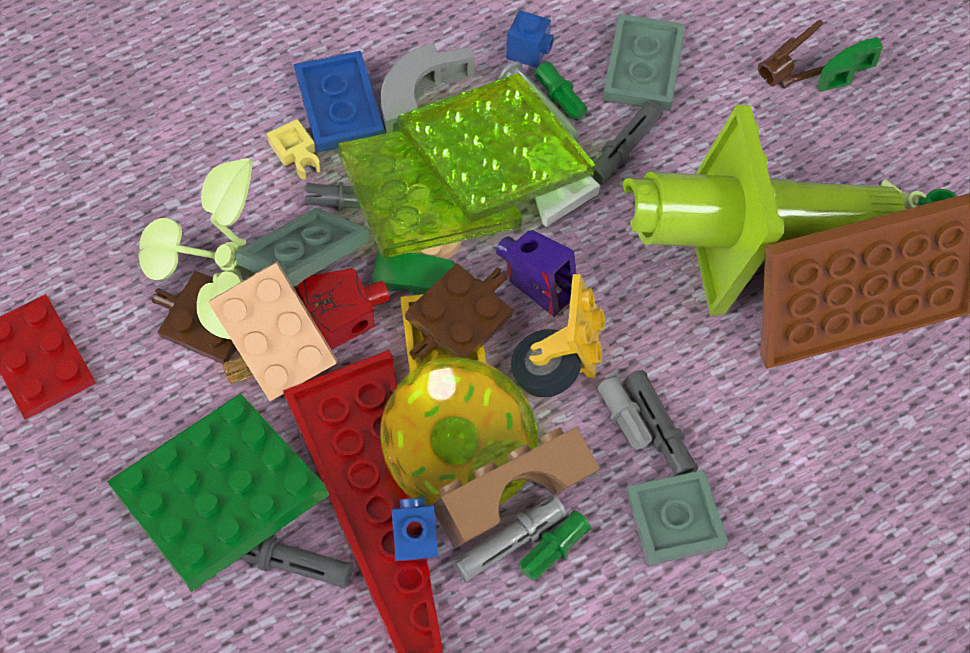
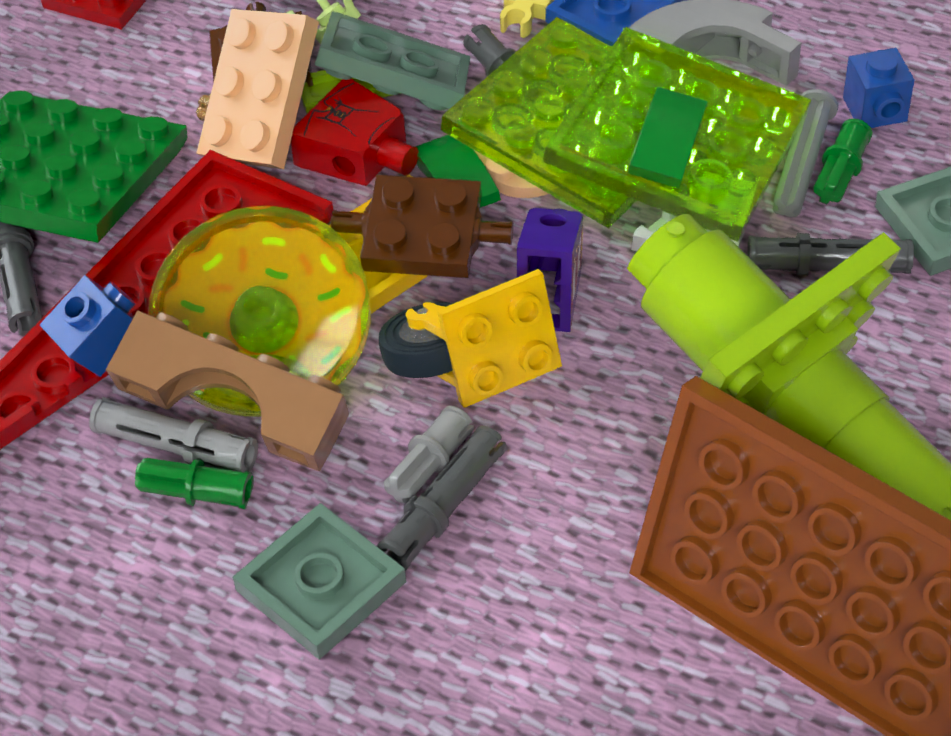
camera: 60 degrees right, 10 degrees down
none -> green slope [628,87,708,189]

